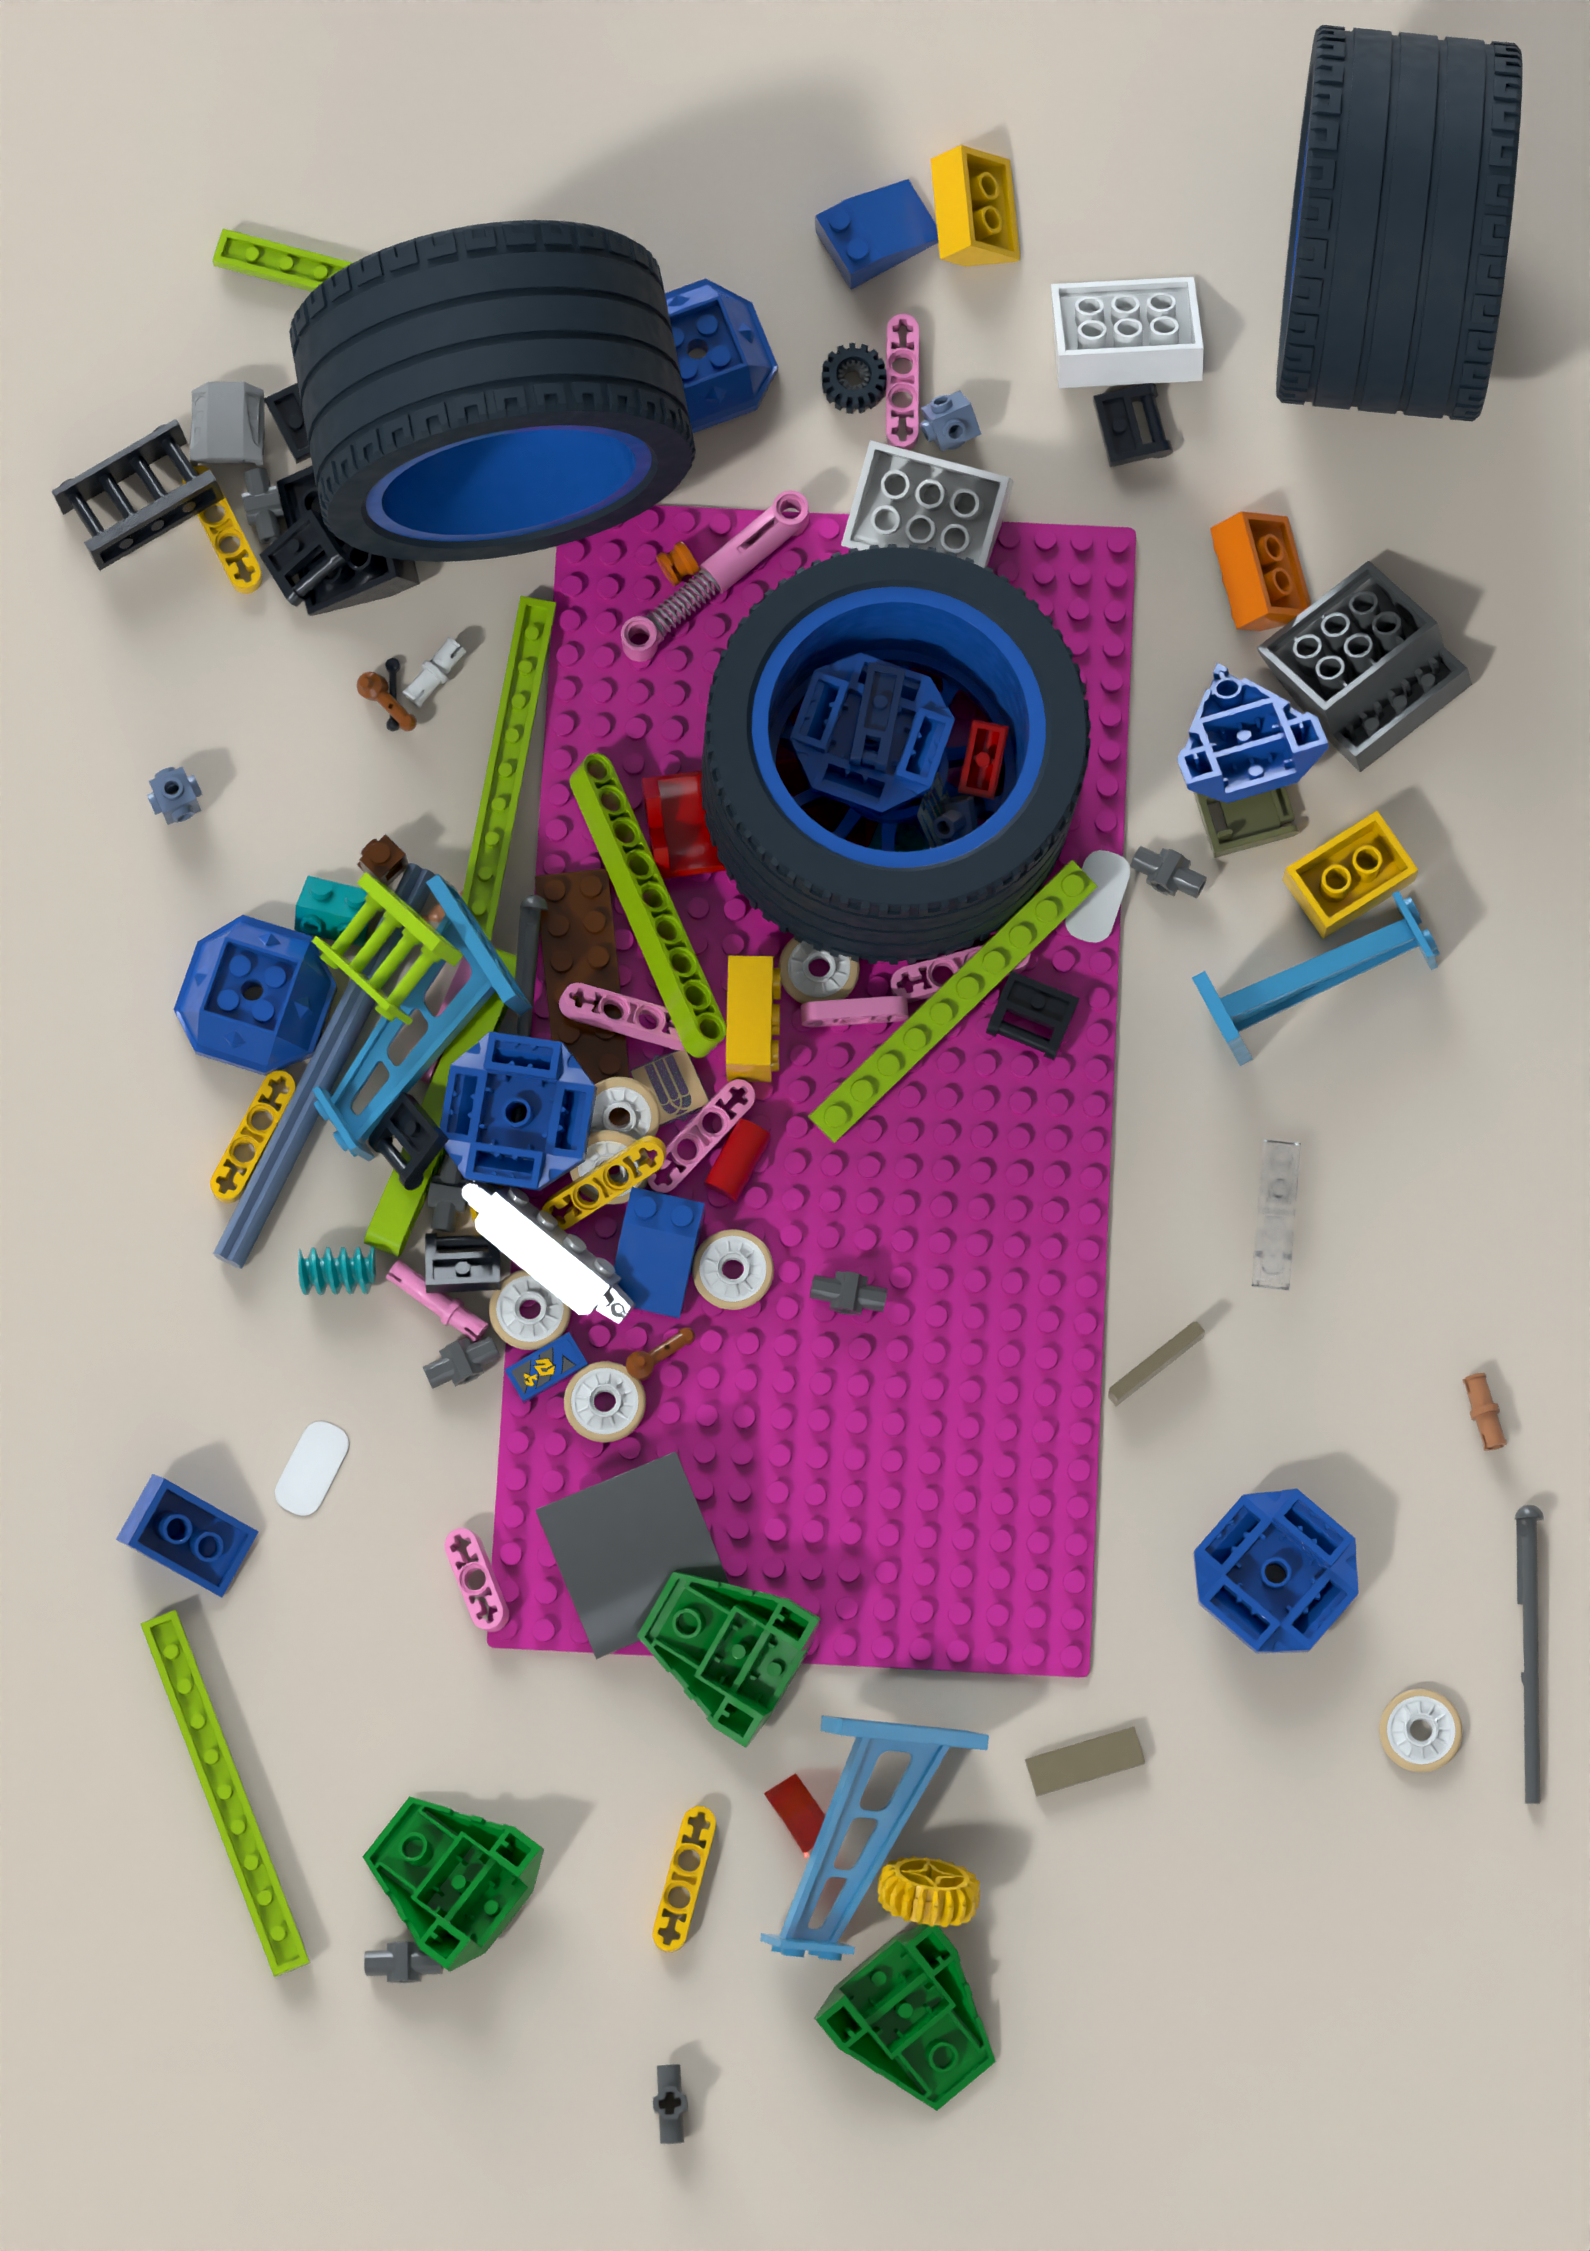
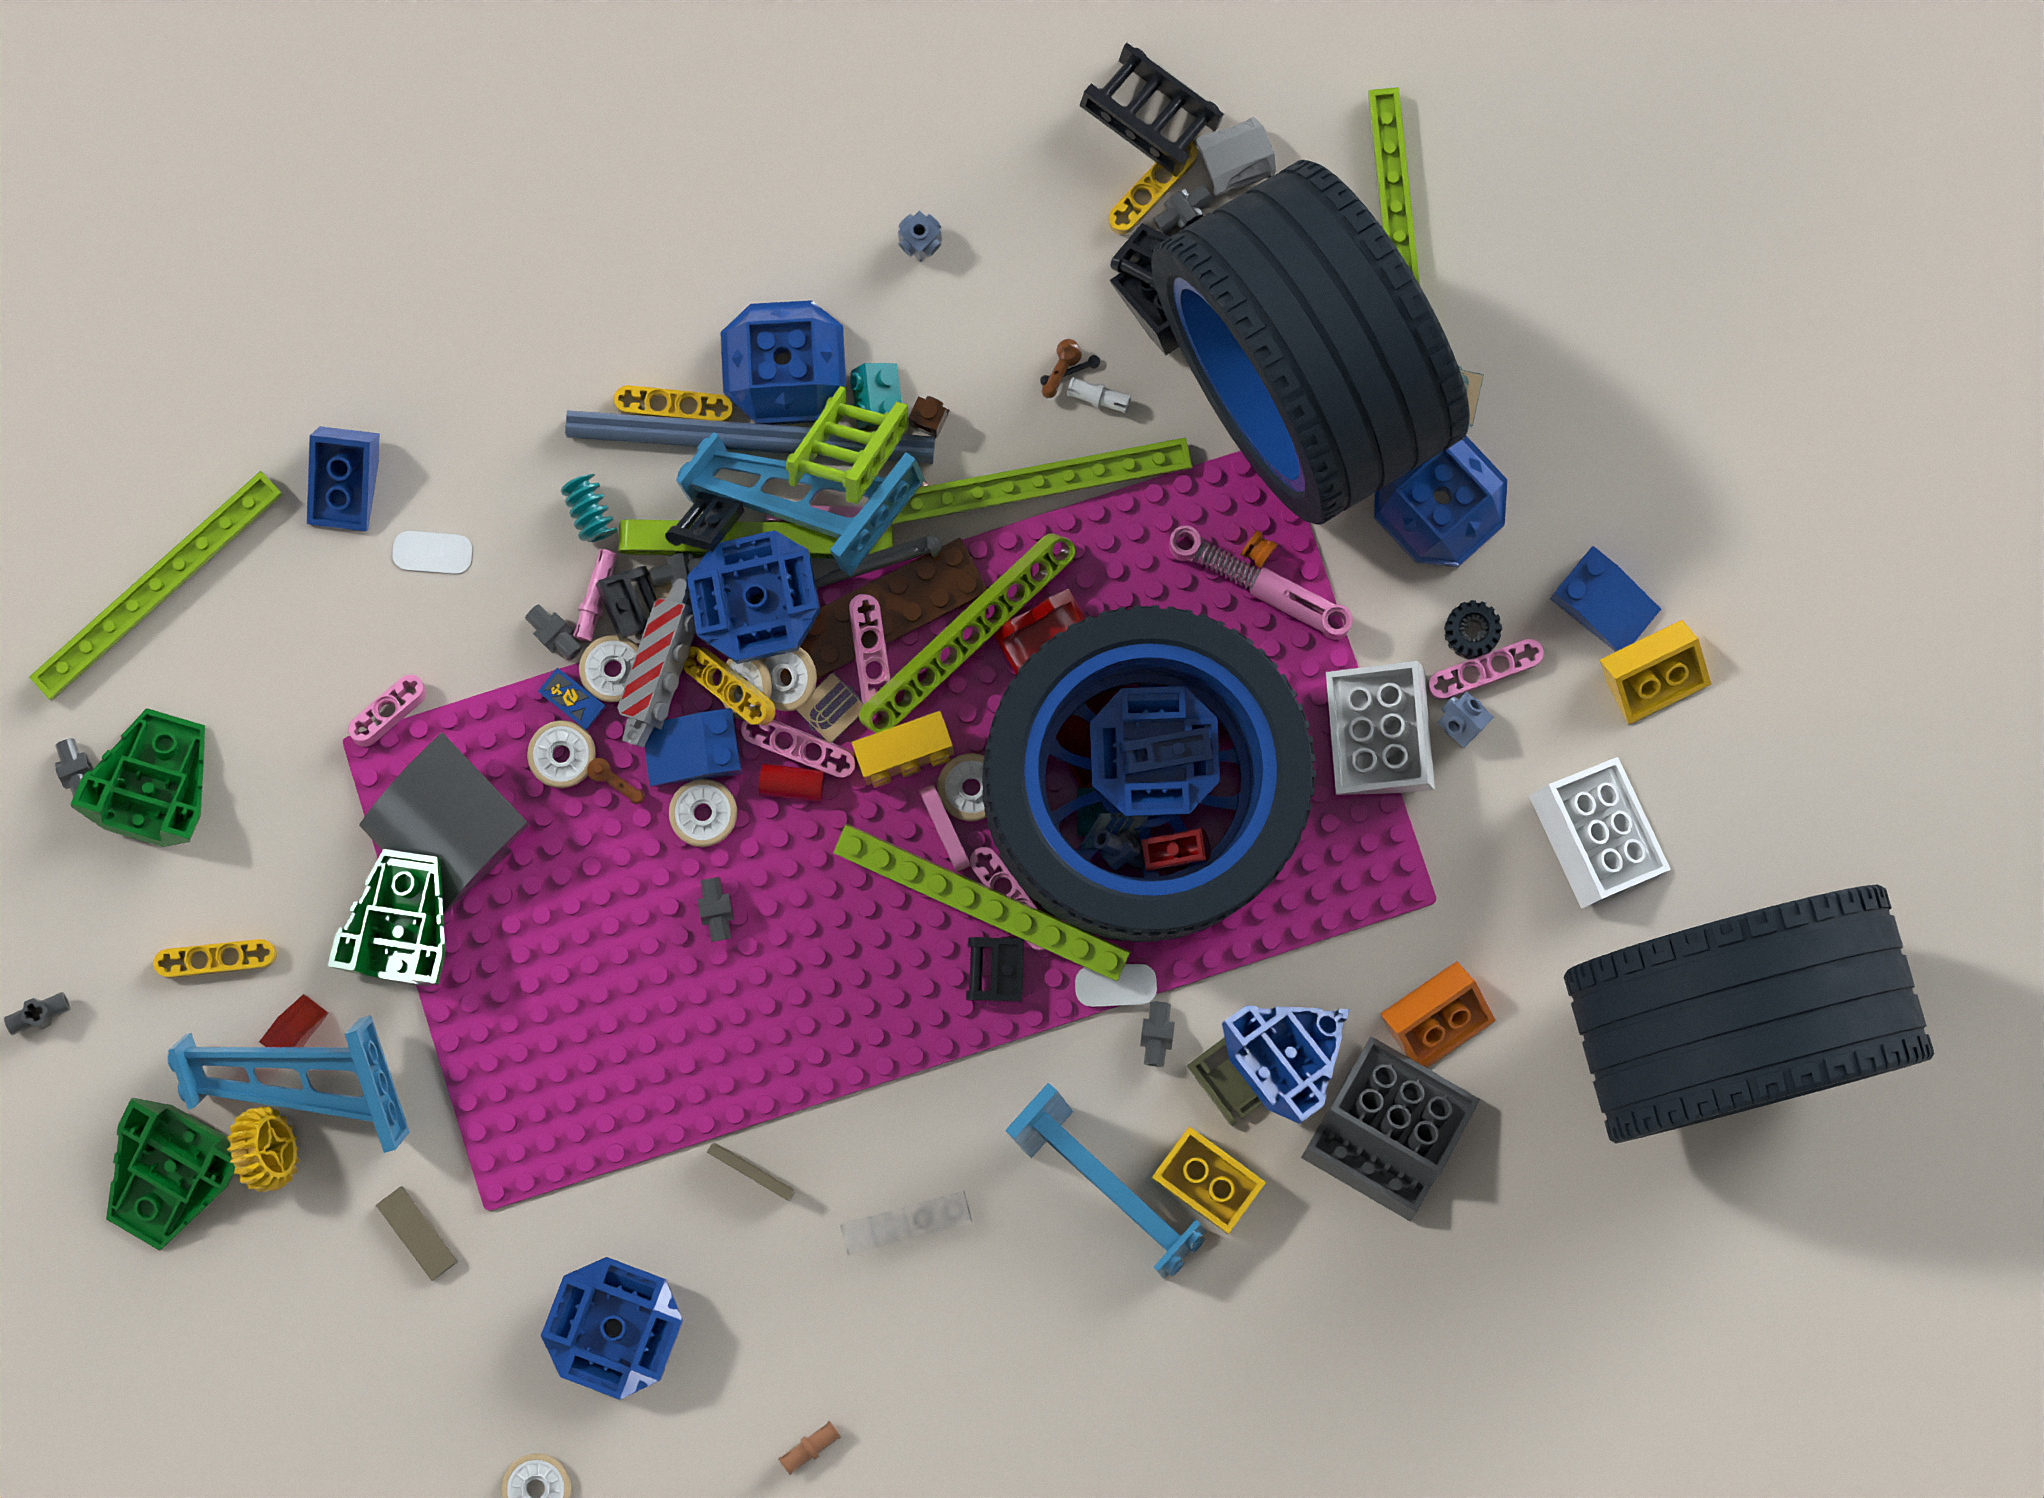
camera: 70 degrees right, 5 degrees up
black plate [1093,383,1173,467] -> none

